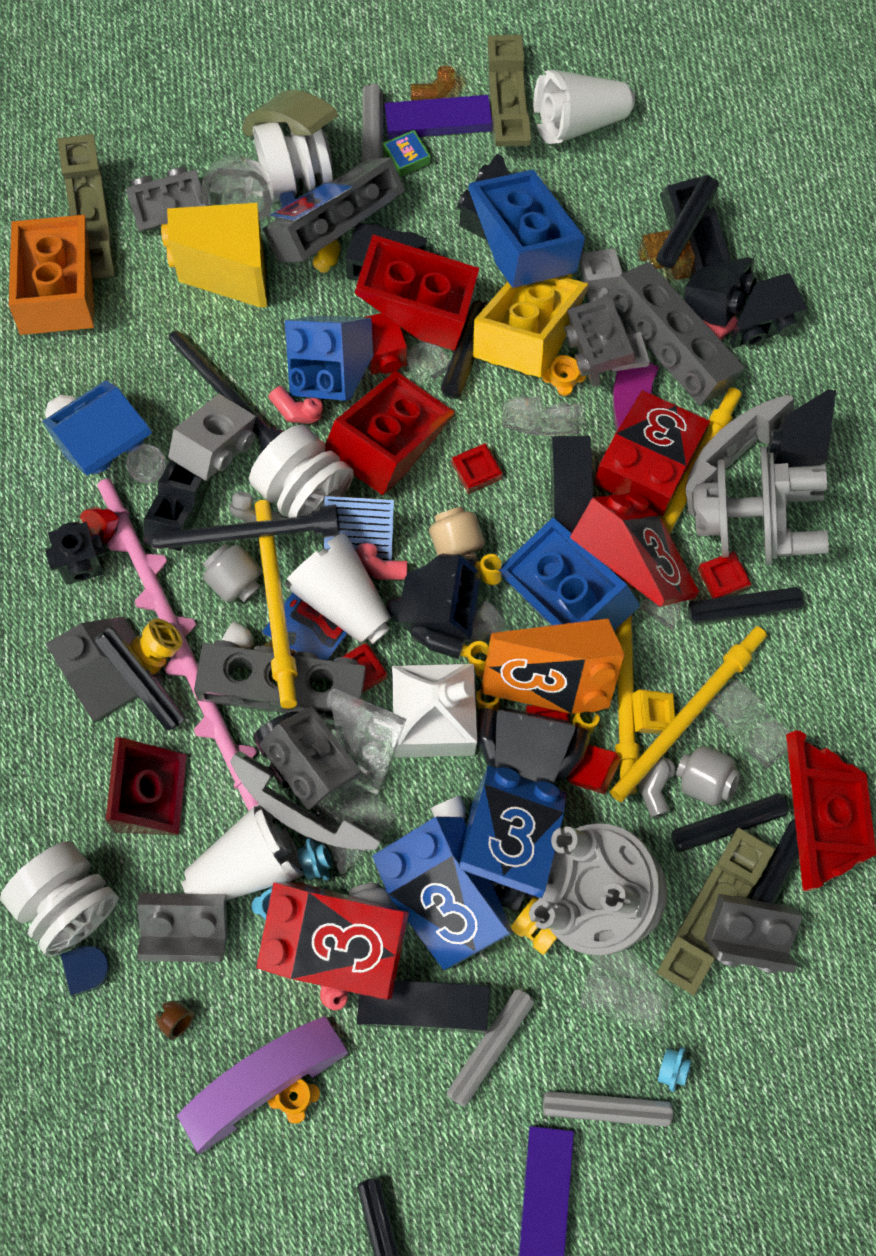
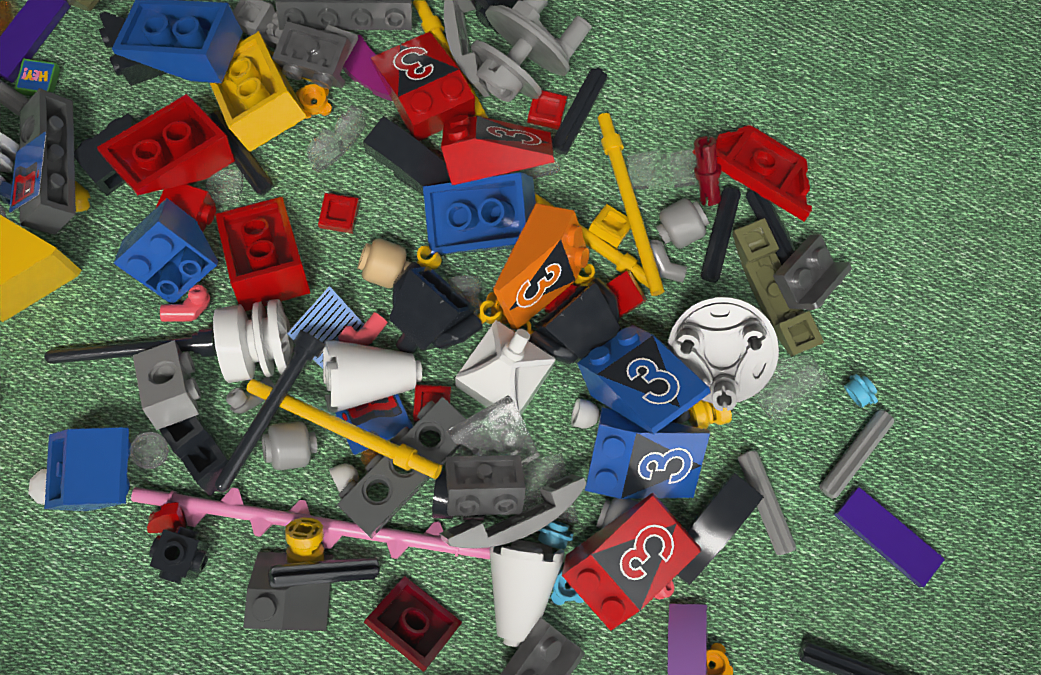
camera: 60 degrees left, 5 degrees up
none -> dark red pin [694,136,722,206]

